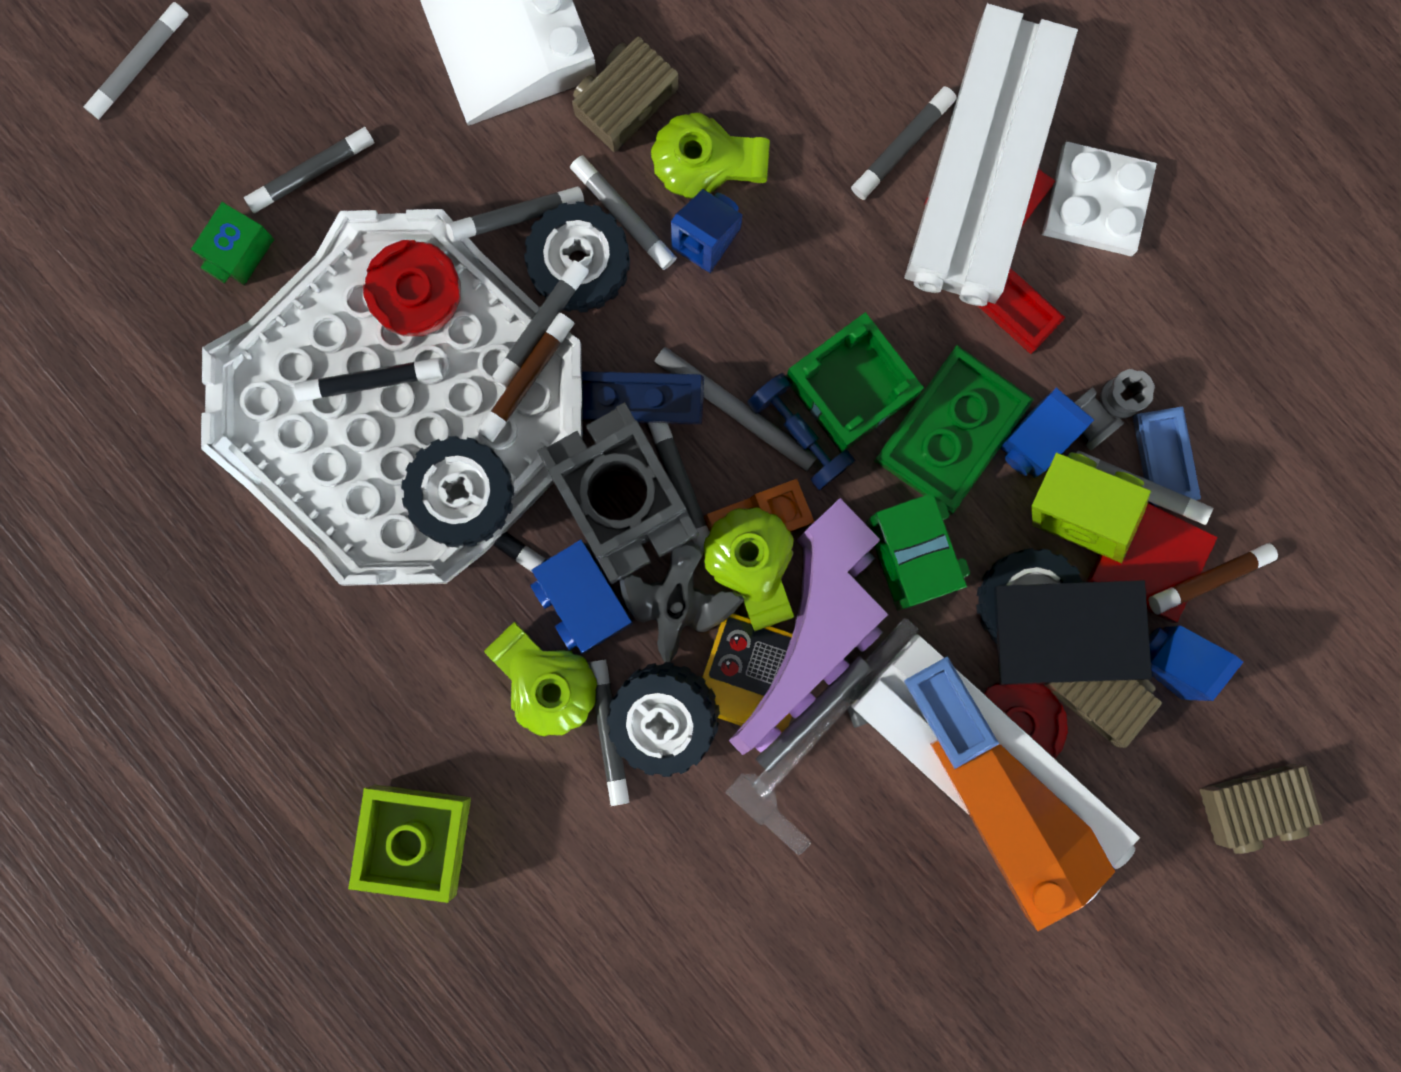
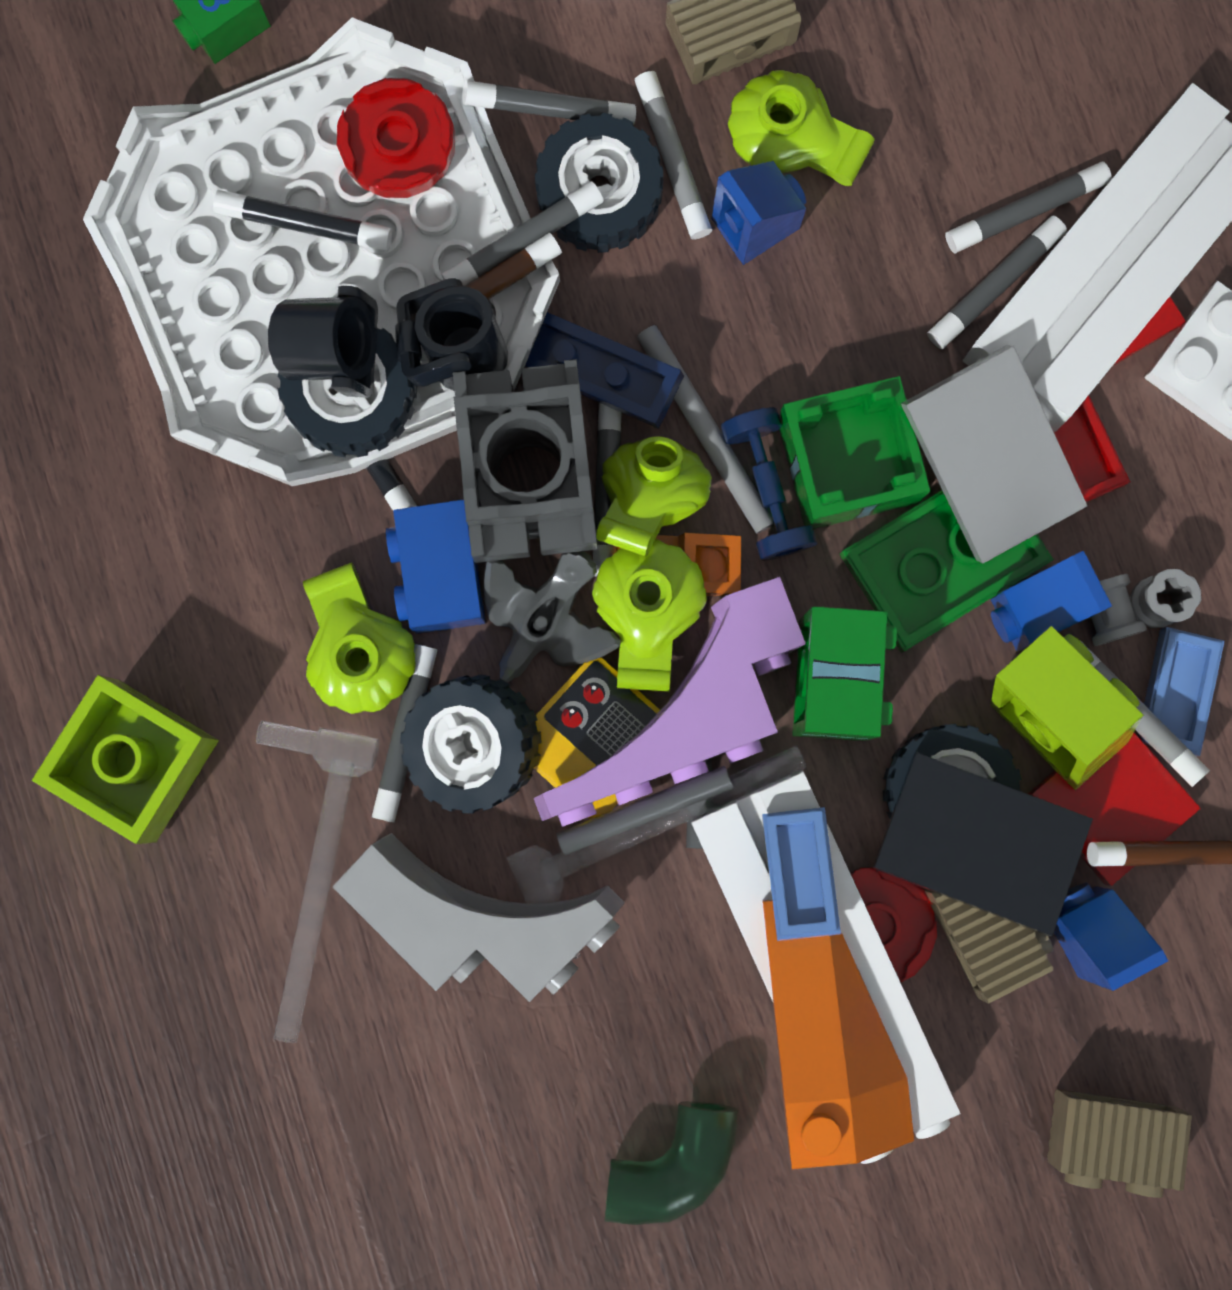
camera: 30 degrees right, 0 degrees up
none -> clear bar [256,720,379,1043]
none -> black piece [268,286,378,398]
none -> light grey arch [333,833,625,1002]
none -> black piece [395,278,508,391]
none -> lime animal [596,437,712,557]
none -> clear green cylinder [604,1101,739,1225]
none -> light grey tile [900,345,1087,564]
none -> dark grey bar [927,216,1067,349]

